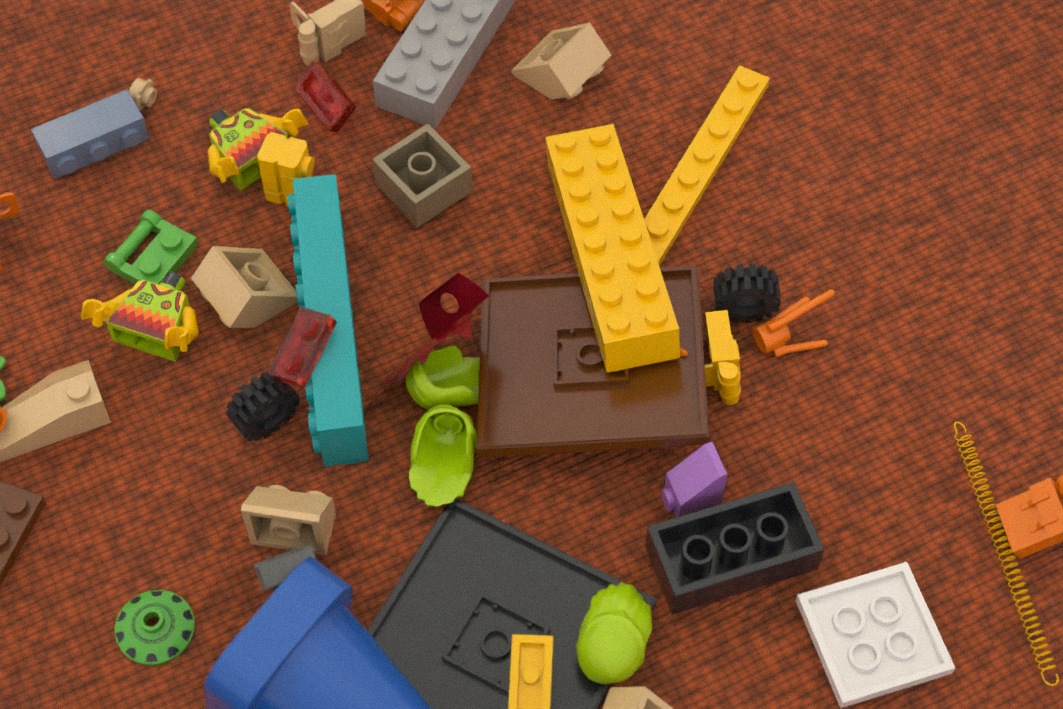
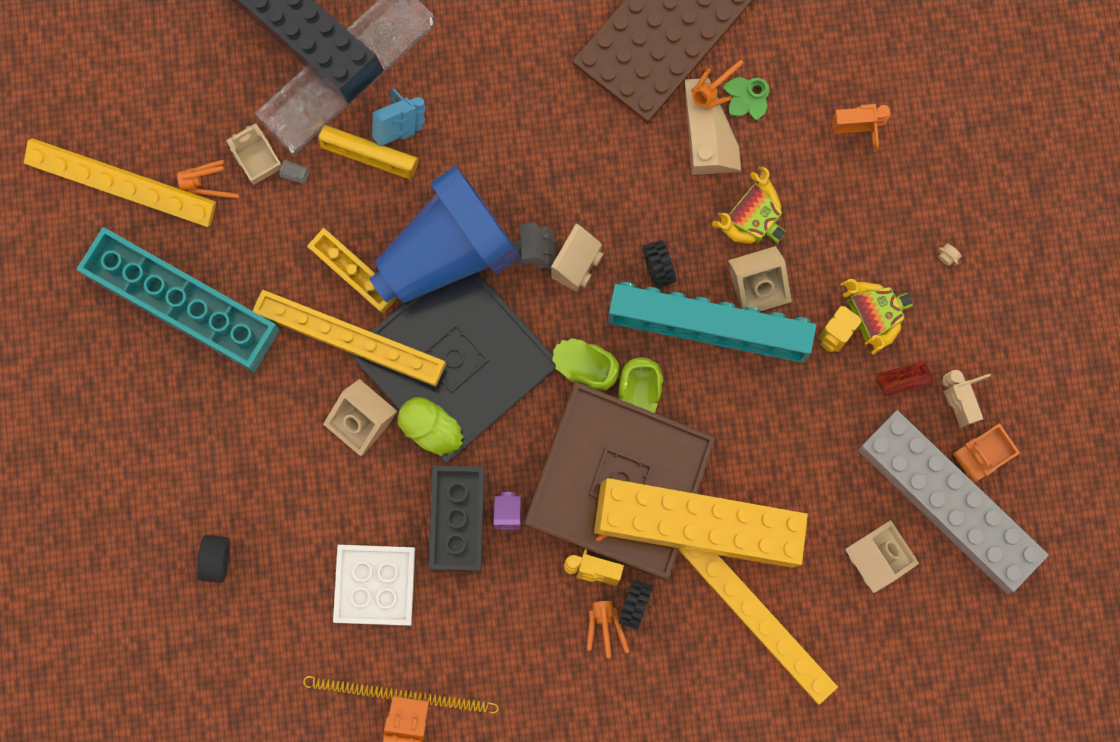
camera: 110 degrees right, 20 degrees up
sand blue brick [31,89,149,179] -> none
bright green plate [103,209,199,285] -> none
bright green dish [115,590,195,666] -> none
clear red plate [267,307,337,389] -> none
dark red piece [364,273,490,418] -> none
dark tan brick [372,124,472,228] -> none

